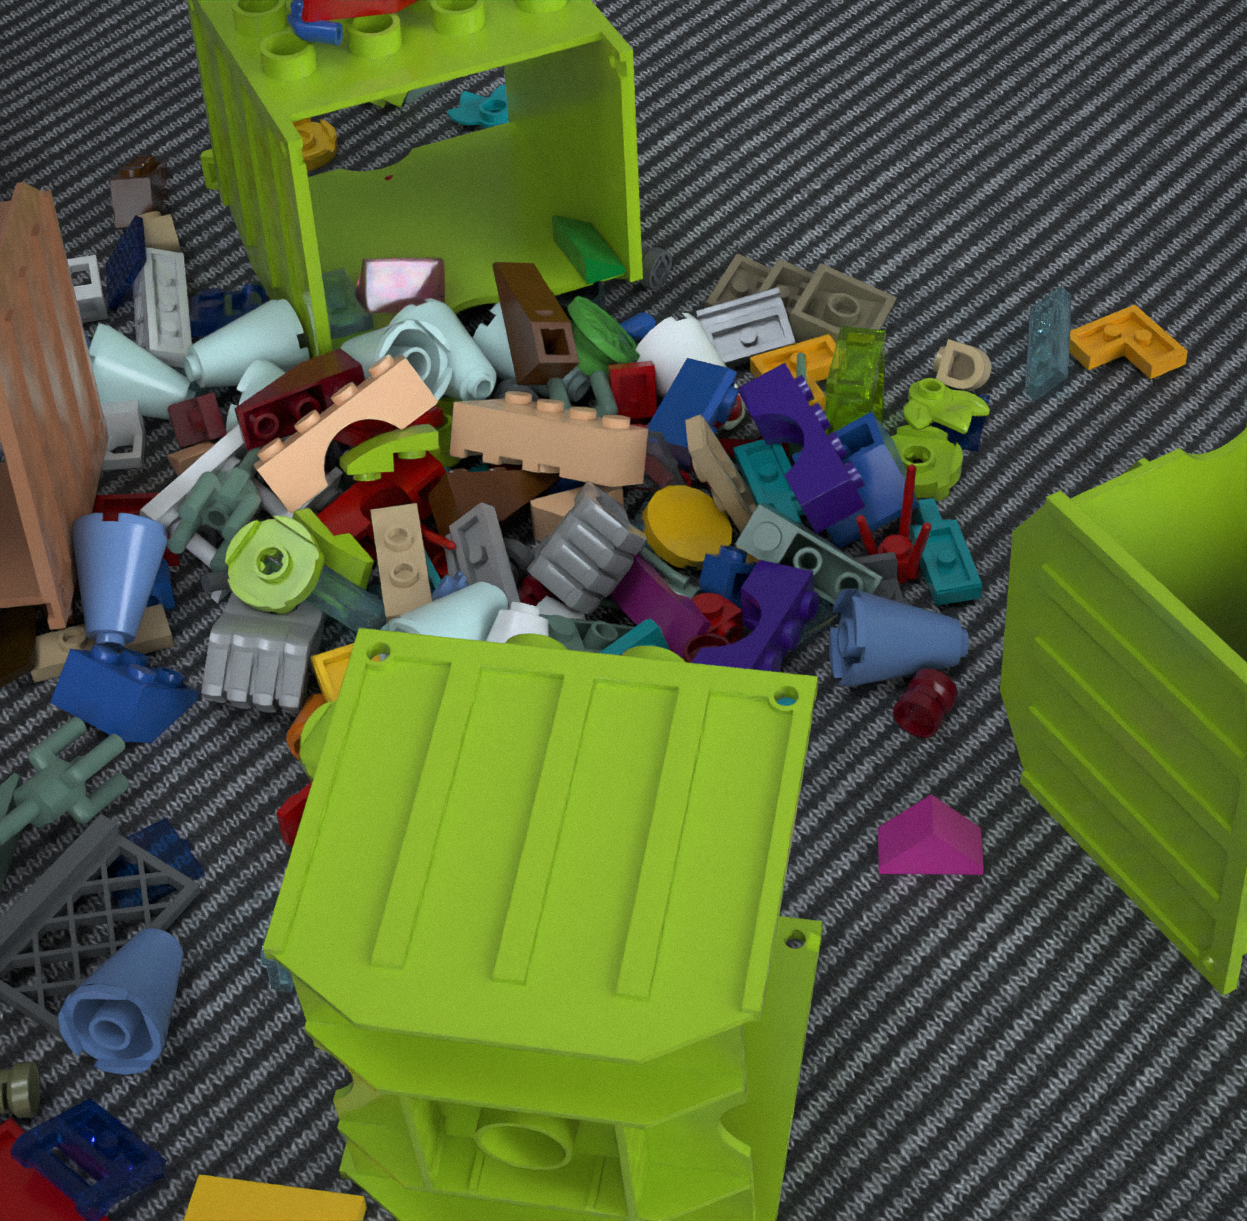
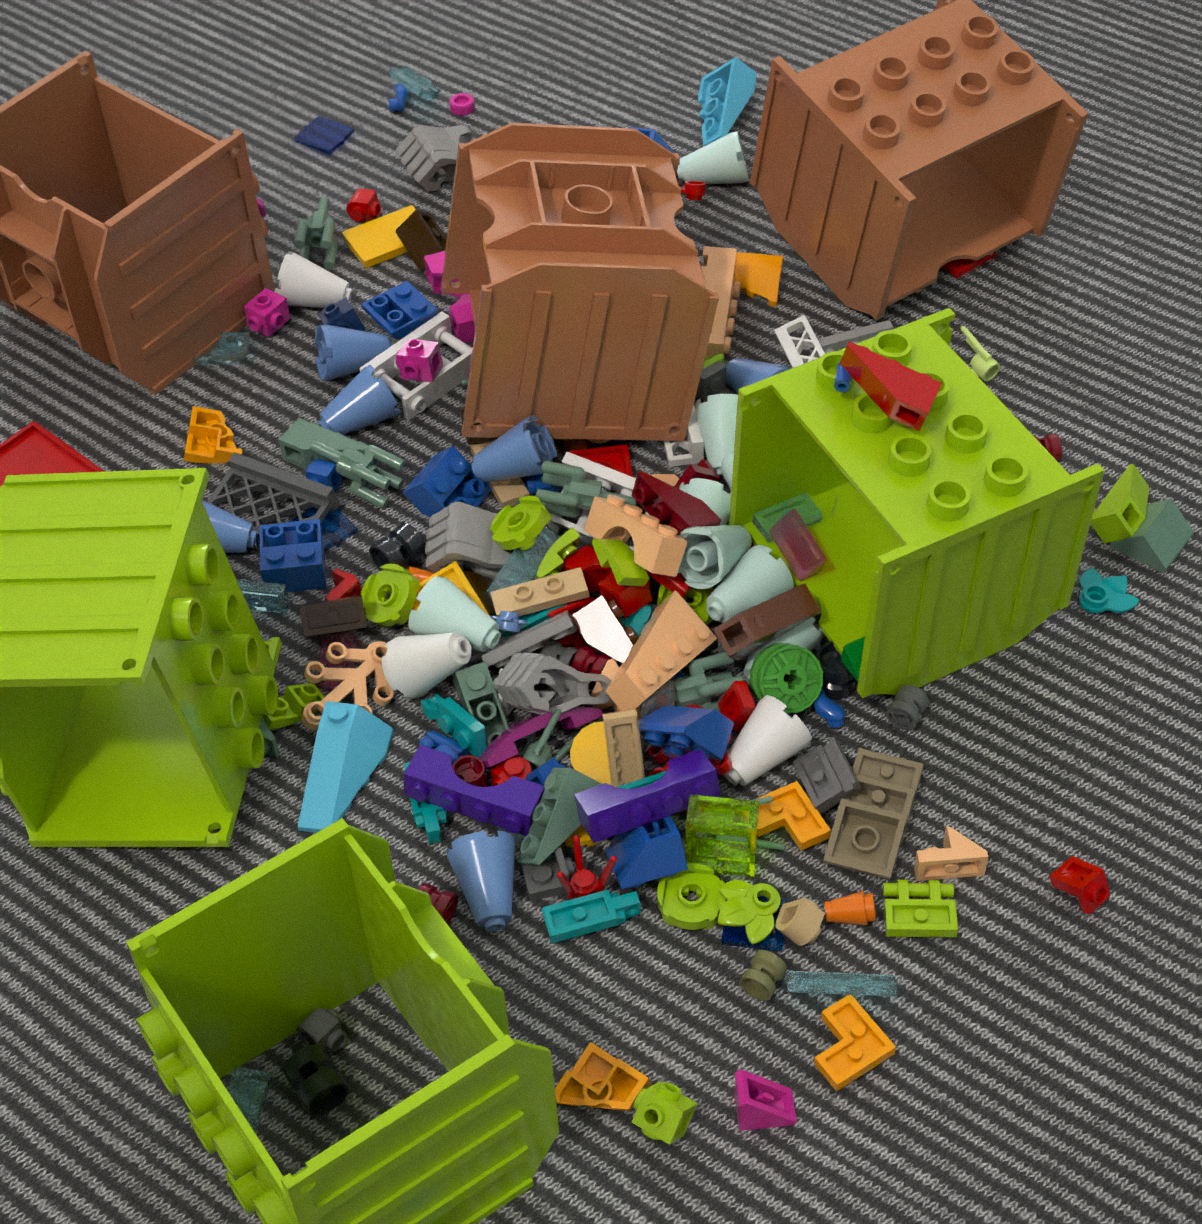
camera: 85 degrees right, 5 degrees up
none -> blue slope [260,519,327,595]
none -> blue plate [306,458,343,492]
none -> black wheel [369,523,426,571]
none -> dark red wheel [572,645,615,684]
none -> dark pink slope [734,1069,797,1131]
none -> olive wheel [739,950,787,1001]
none -> orange cone [824,890,876,925]
none -> lime plate [883,880,958,937]
none -> light nougat slope [914,826,988,881]
none -> yellowish green plant [961,326,1001,382]
none -> red bracket [1049,856,1110,914]

